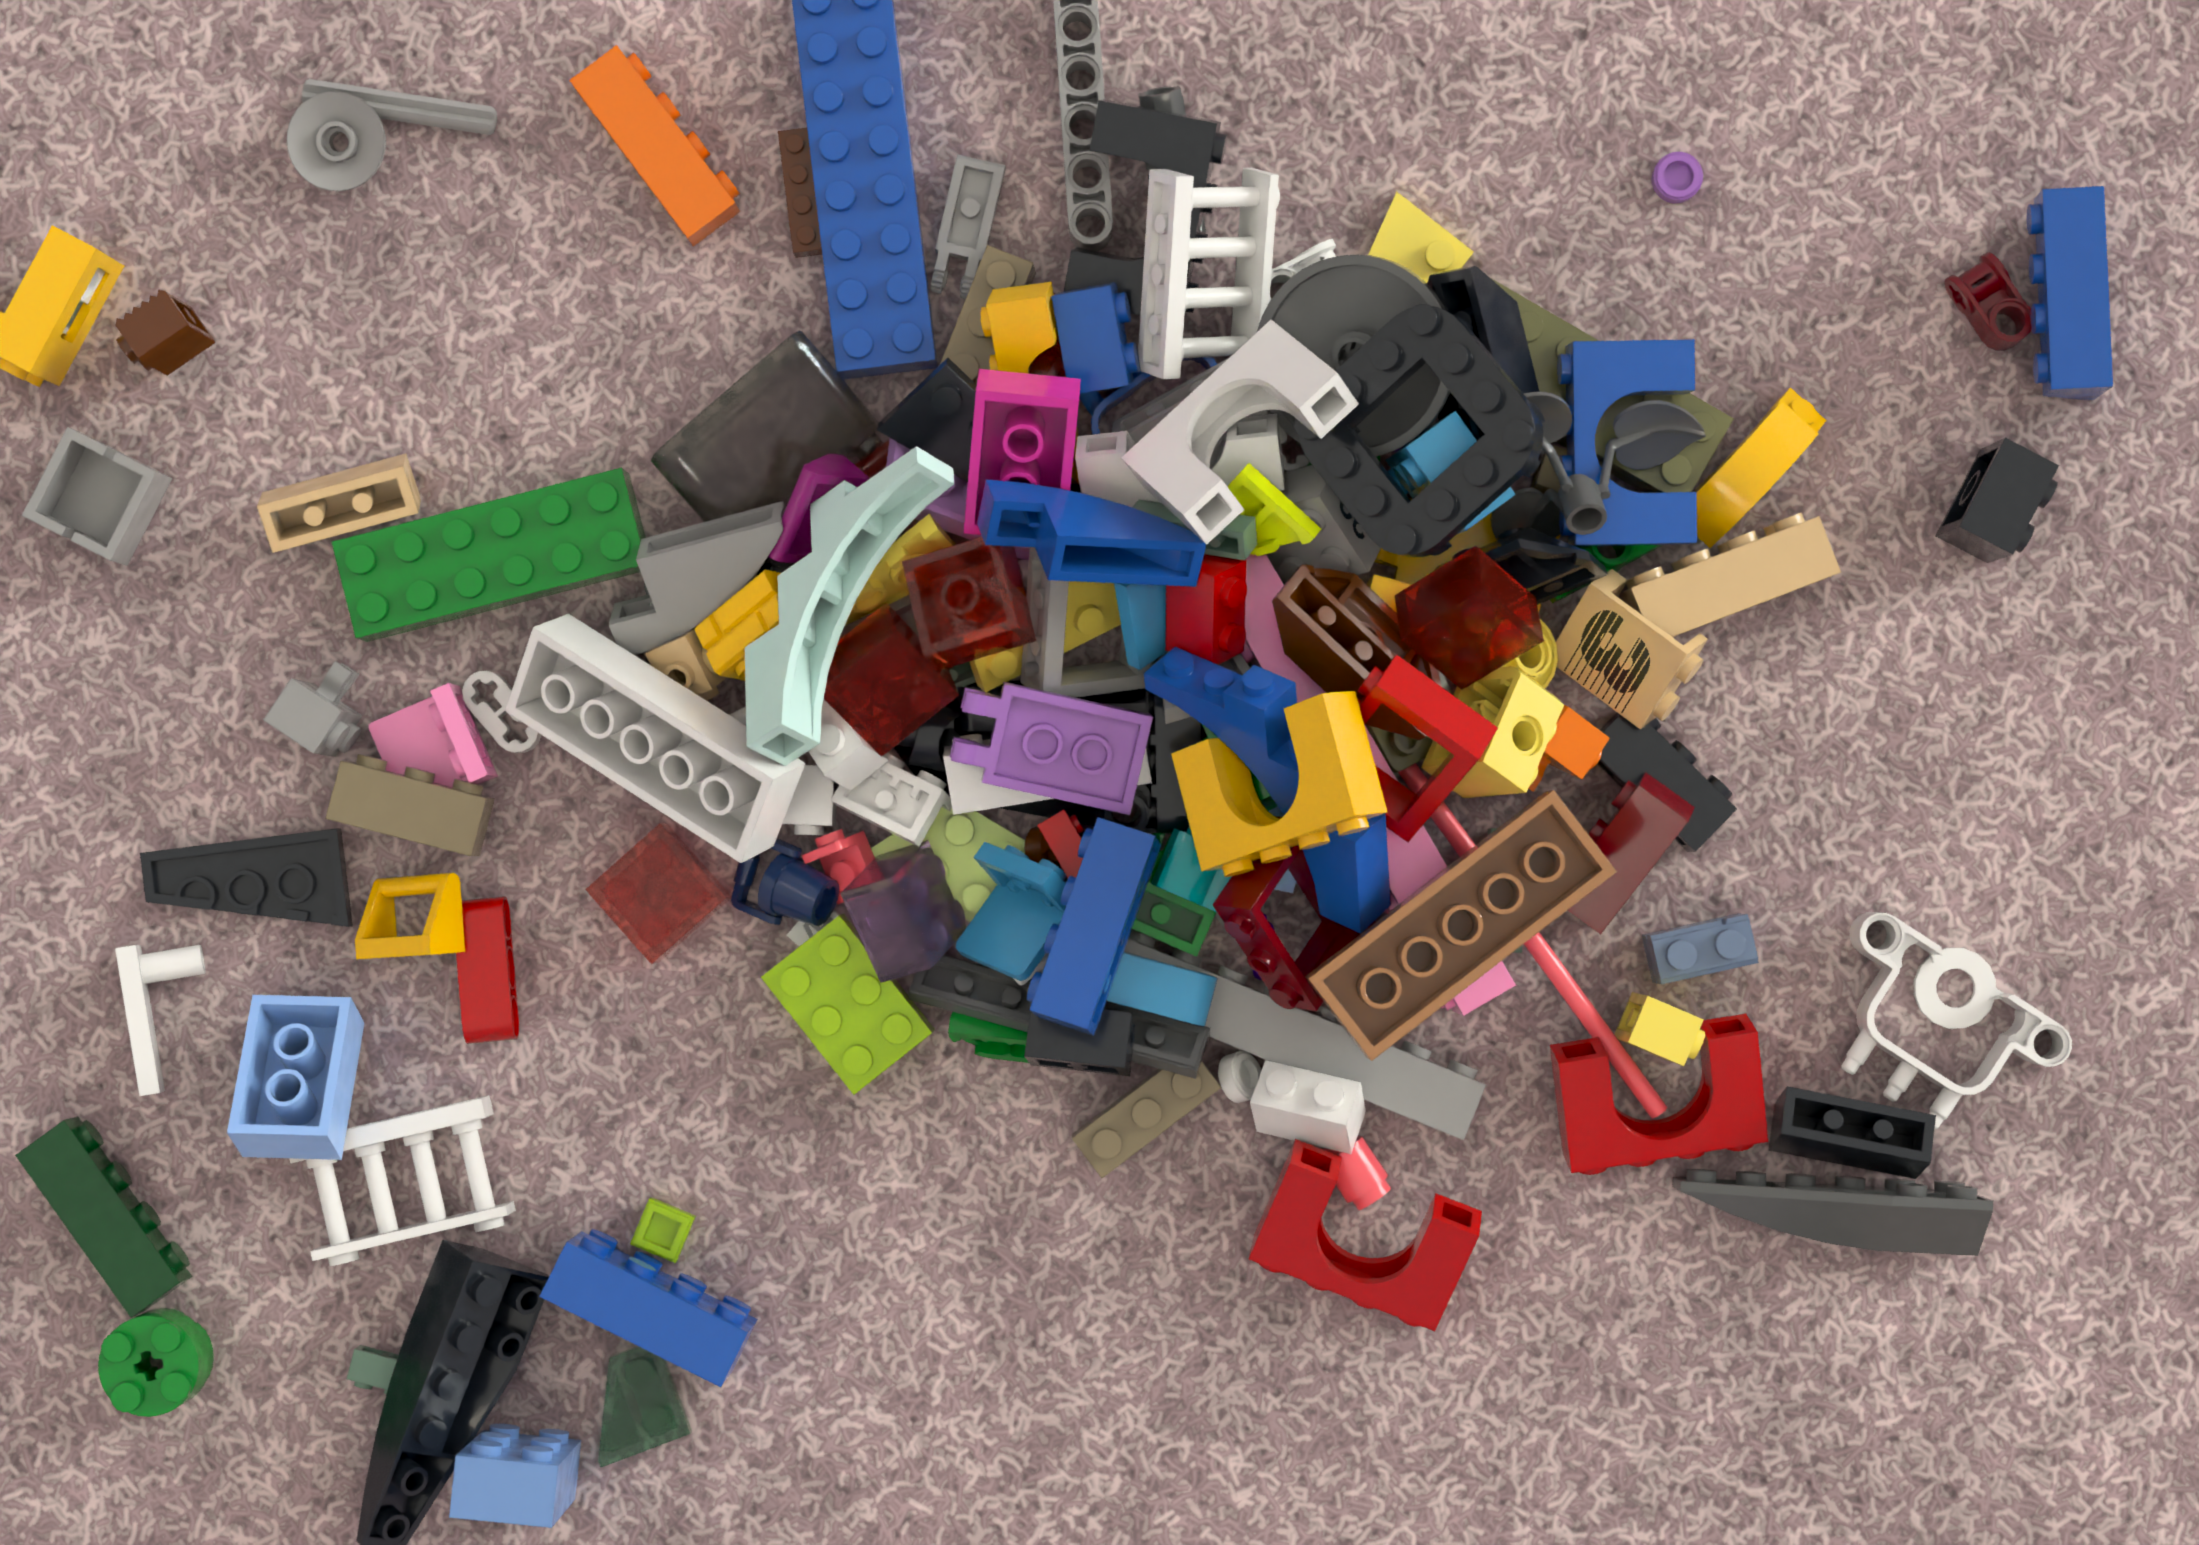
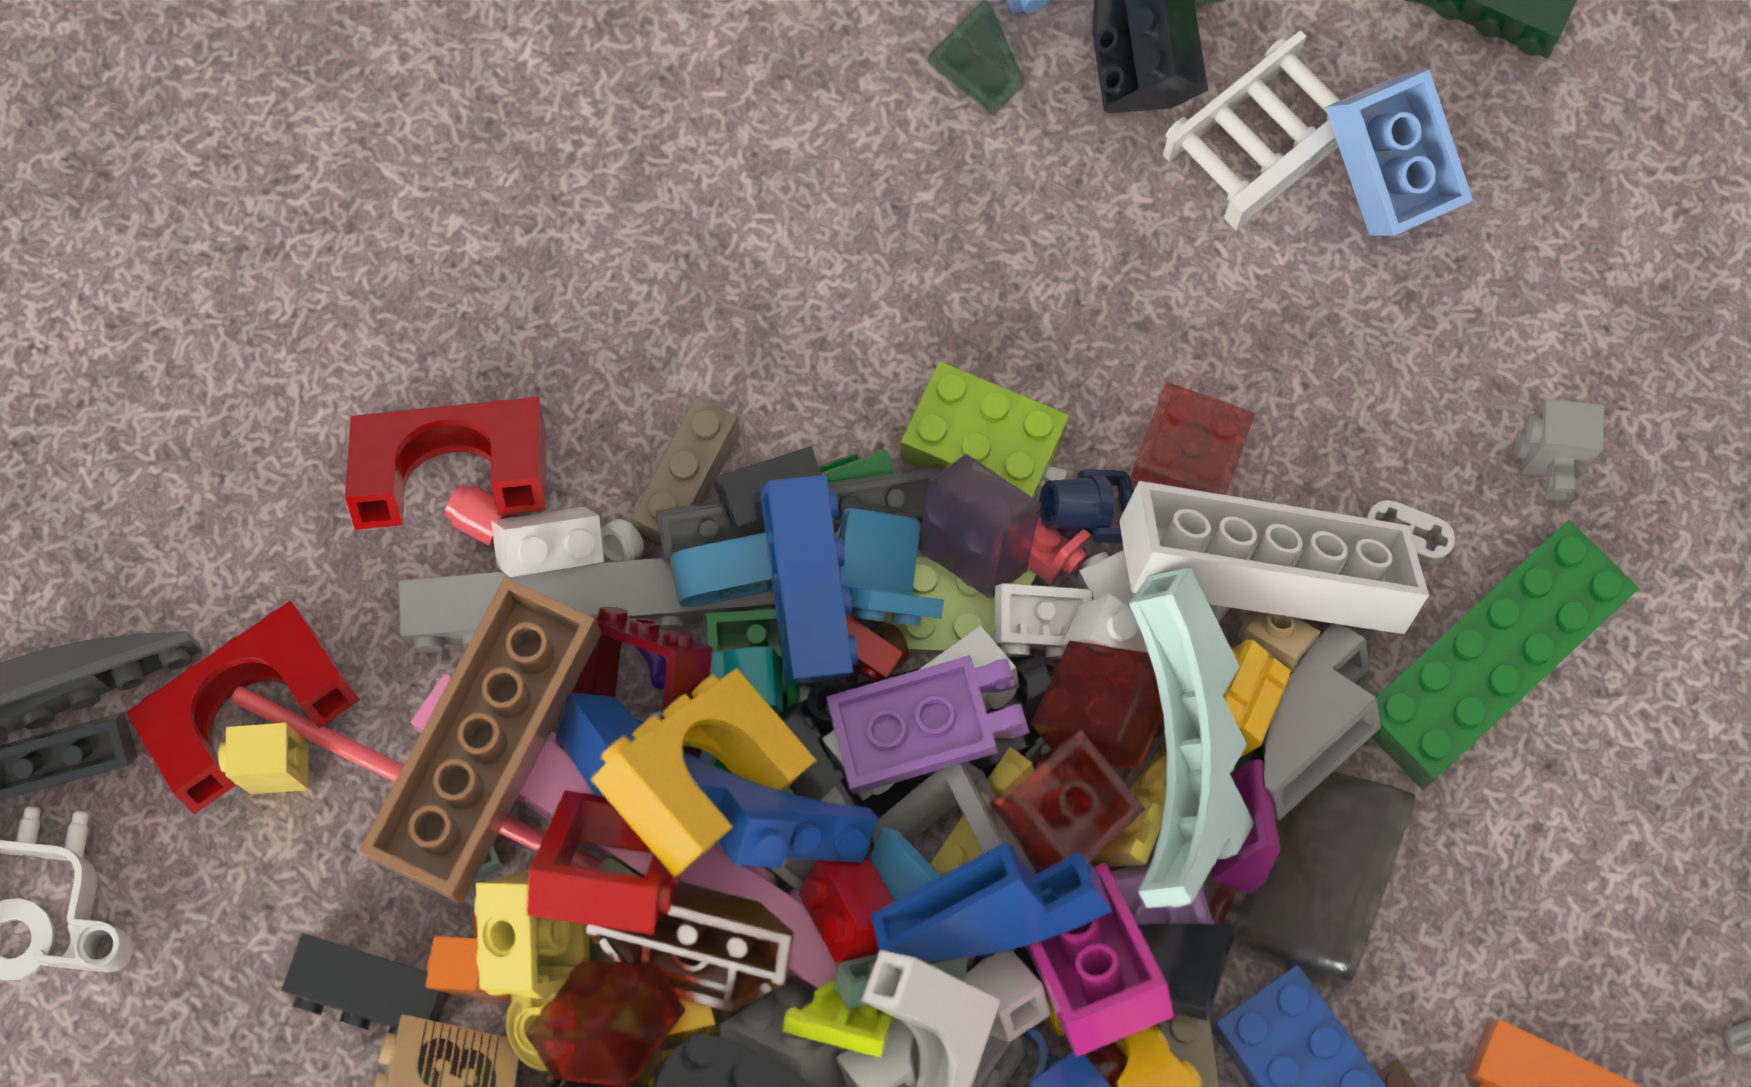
camera: 155 degrees right, 15 degrees down
white piece [115,945,206,1096] -> none
black wing [140,828,353,927] -> none
tan brick [257,453,421,553] -> none
dark tan brick [325,754,495,856] -> none
yellow tile [355,873,465,960] -> none
bright pink bracket [368,683,498,787] -> none
red beam [456,896,519,1044] -> none
blue brick [539,1229,758,1387] -> none
lime tile [630,1197,696,1263] -> none
dark red brick [1567,772,1695,935] -> none
sand blue brick [1642,913,1759,985] -> none

